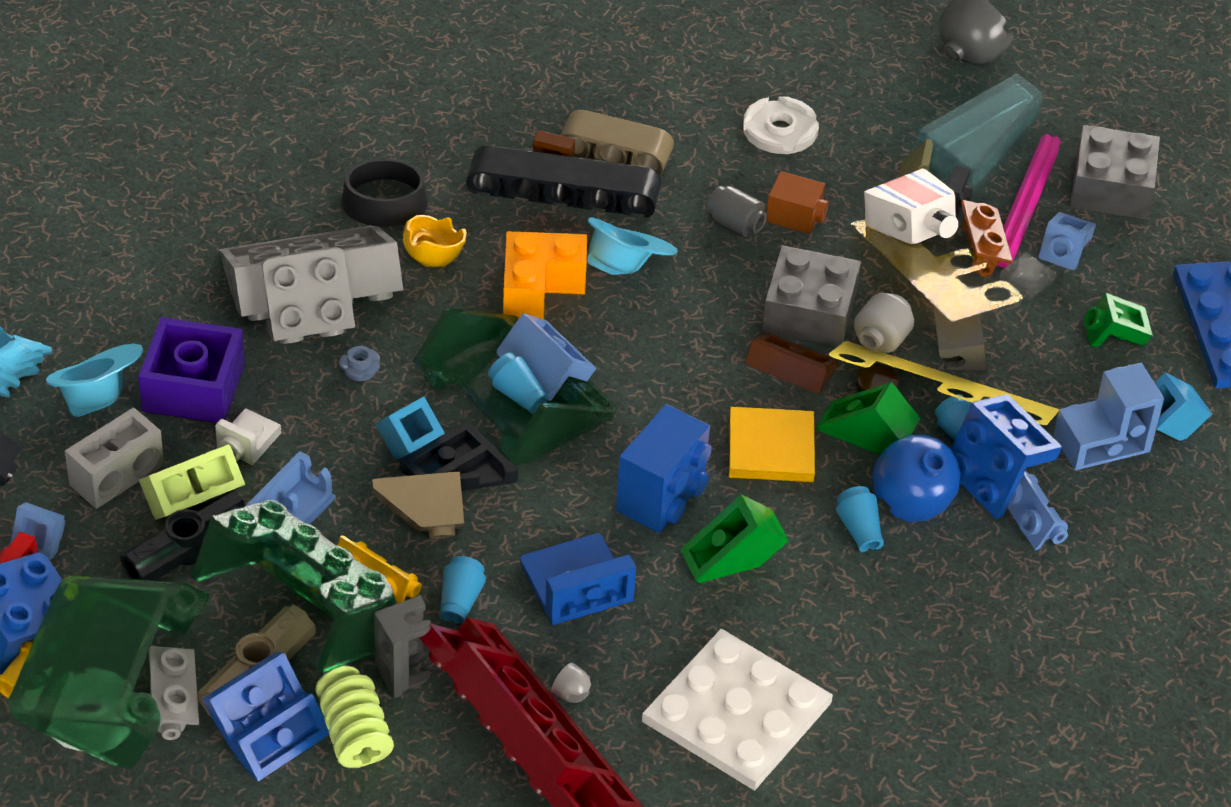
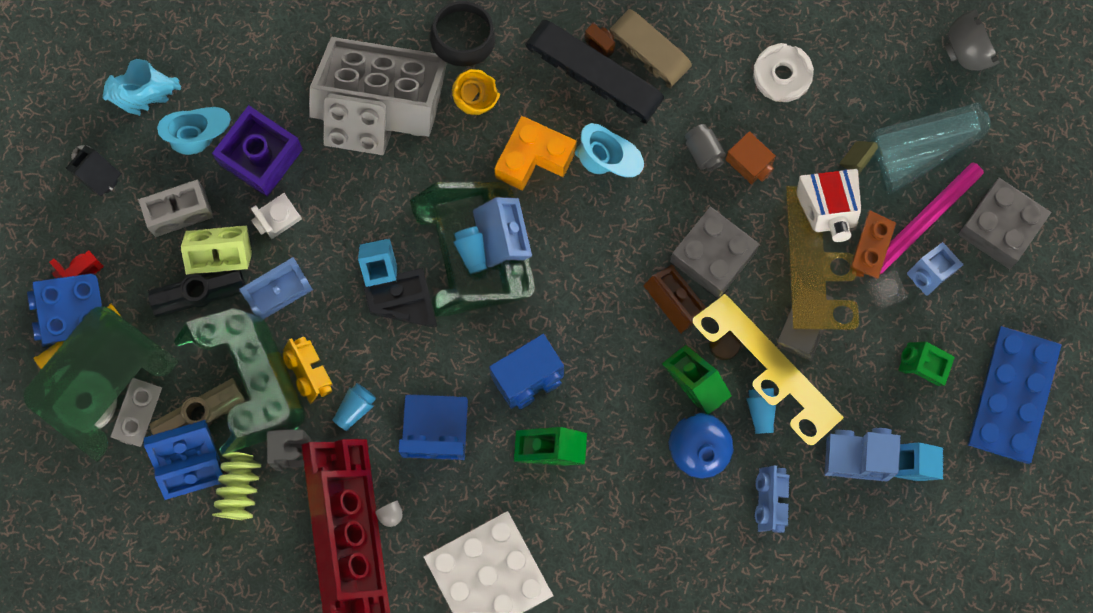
camera: 30 degrees right, 30 degrees up
medium blue tile [10,502,66,560] -> none
sand blue plate [339,346,380,381] -> none
dark tan slope [371,471,465,539] -> none
yellow tile [729,407,815,482] -> none
dark azure cone [836,486,884,552] -> none
light grey head [854,293,914,353] -> none
black plate [947,165,974,218] -> none
blue bracket [951,394,1062,519] -> none

